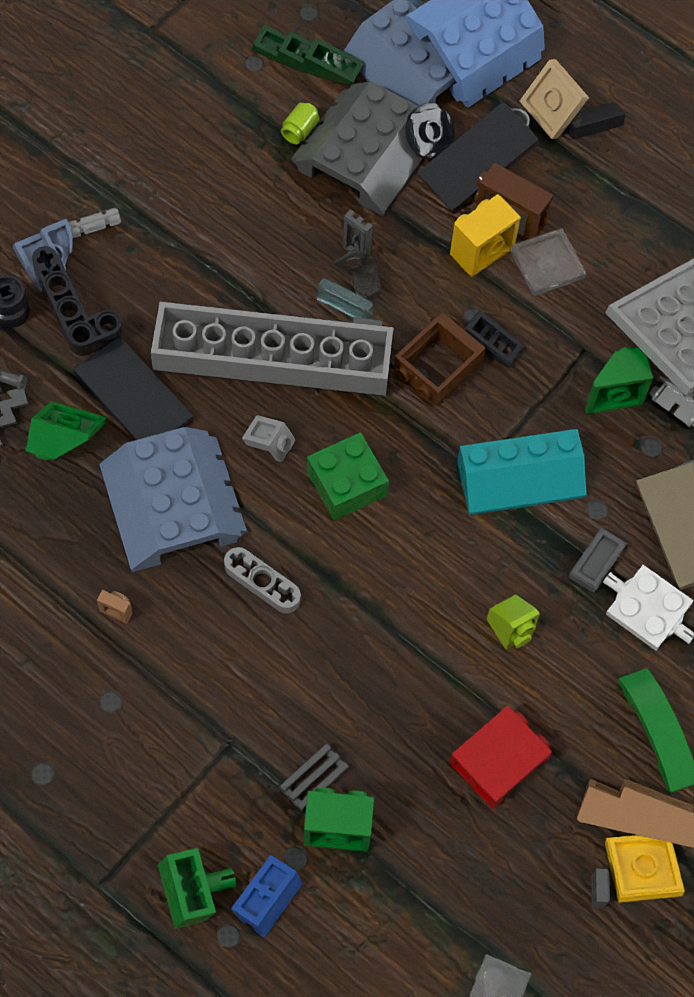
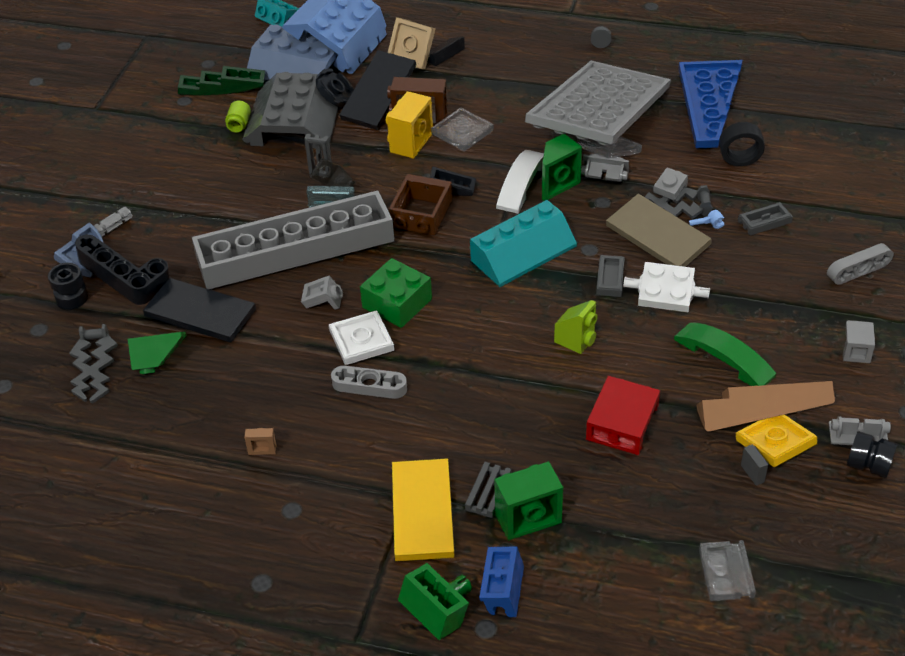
camera: 20 degrees left, 20 degrees down
sand blue slope [100,427,247,572] -> none
none -> white plate [329,310,394,365]
none -> yellow tile [392,459,454,561]
none -> white slope [496,150,544,214]

